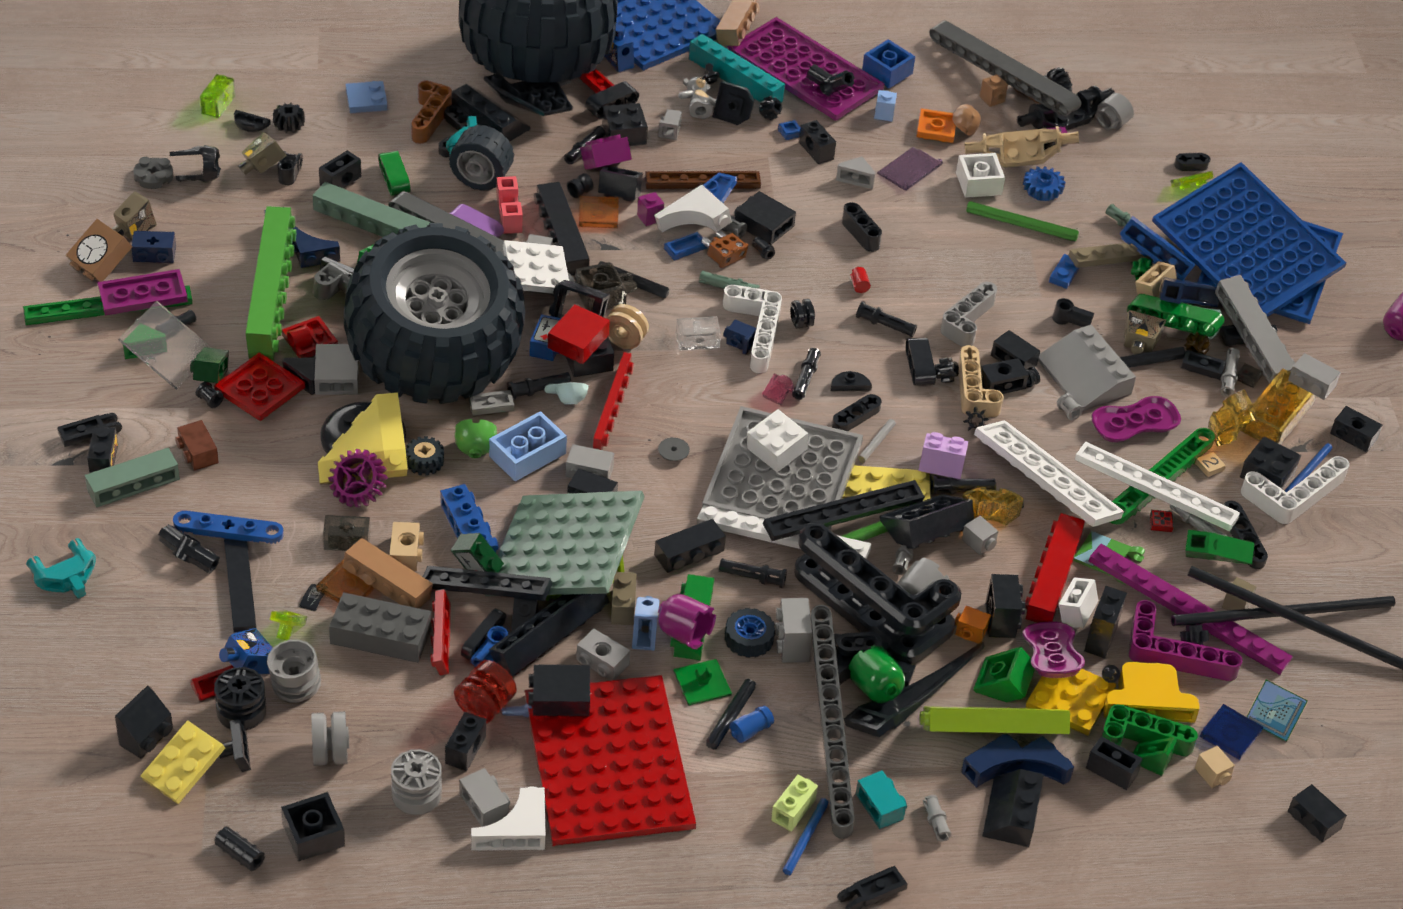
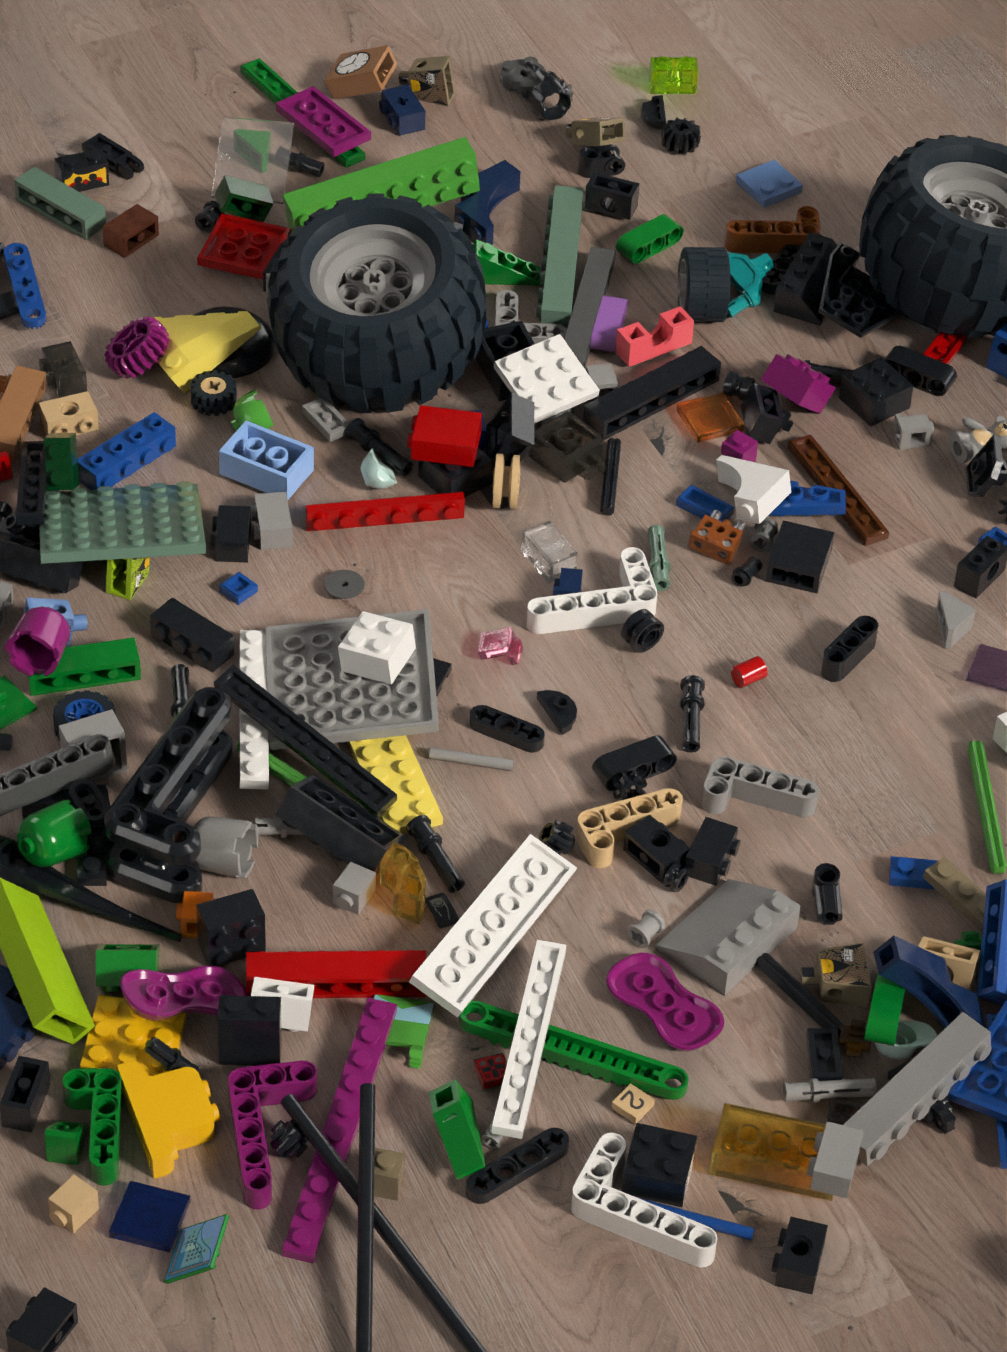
camera: 70 degrees right, 0 degrees up
dark tan brick [611,572,637,625] -> none
black pin [792,348,821,400] -> none
lavender brick [918,432,968,479] -> none
clear yellow brick [1208,389,1255,446] -> none
none -> blue tile [220,572,258,605]

